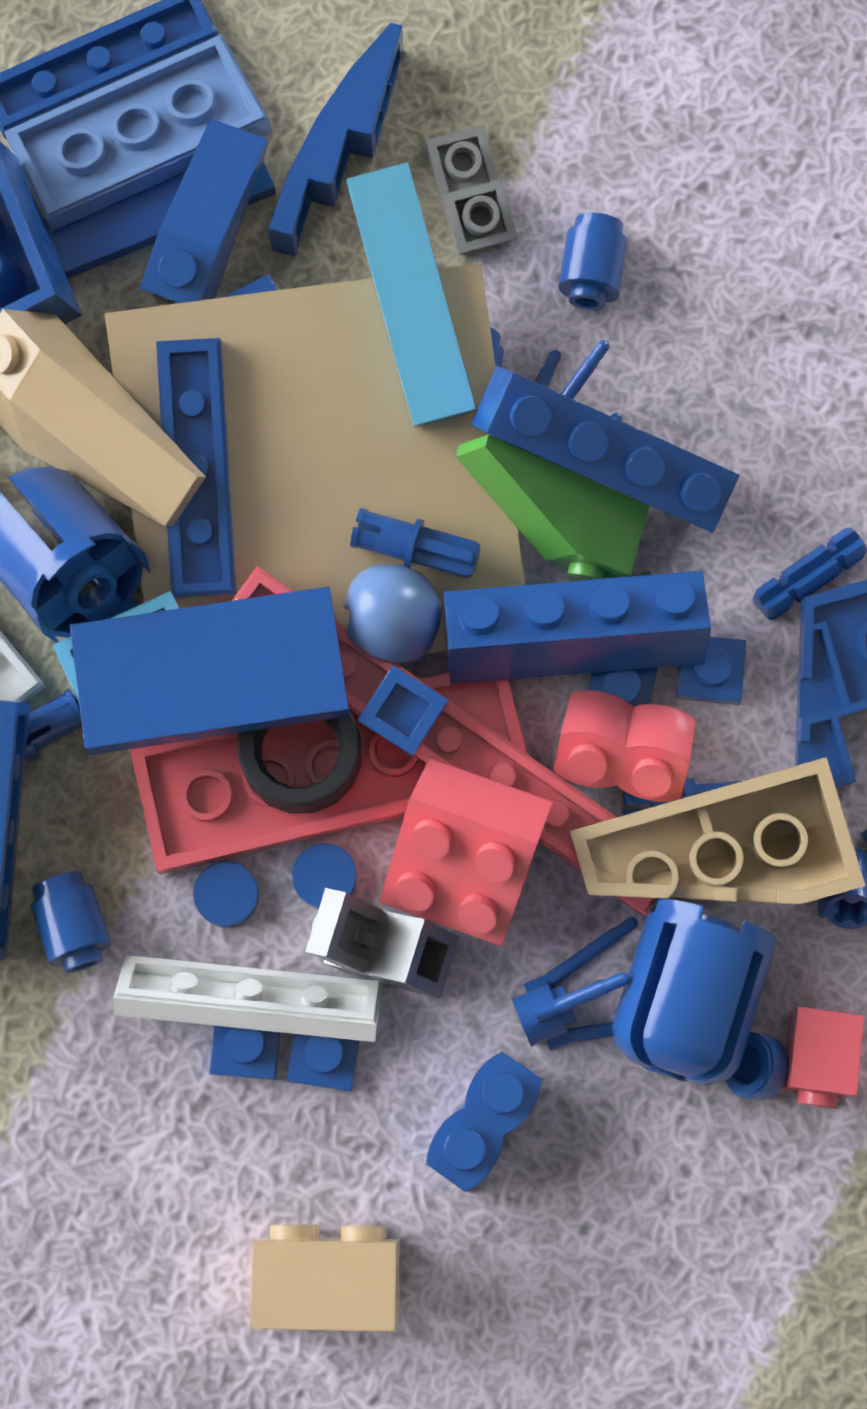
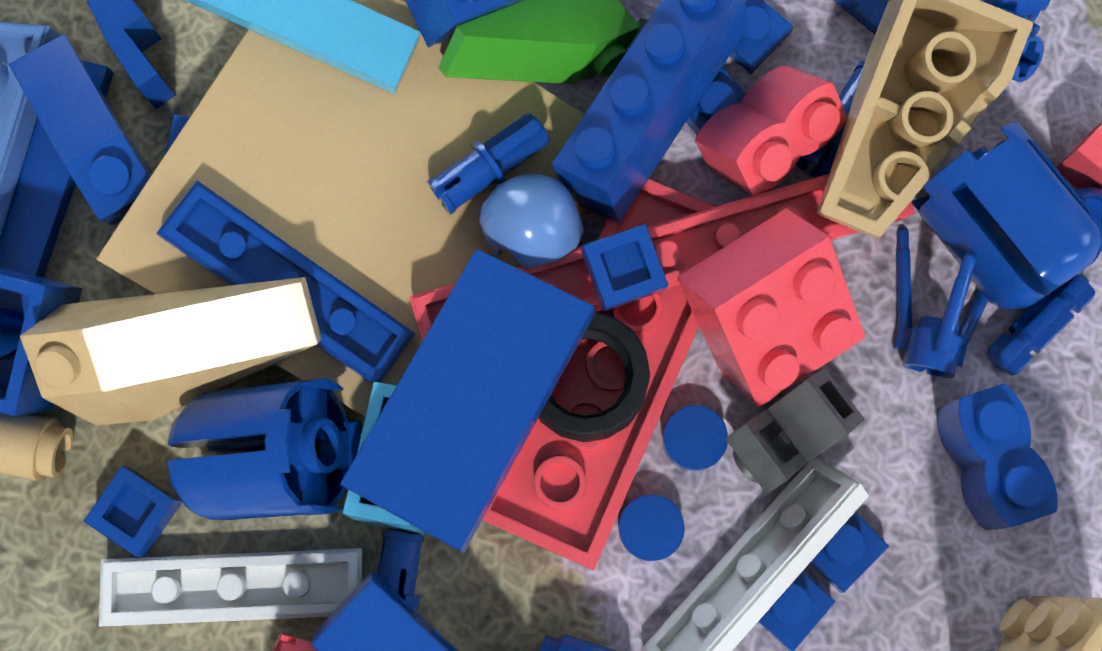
camera: 50 degrees left, 0 degrees up
none -> blue axle [987,274,1095,376]

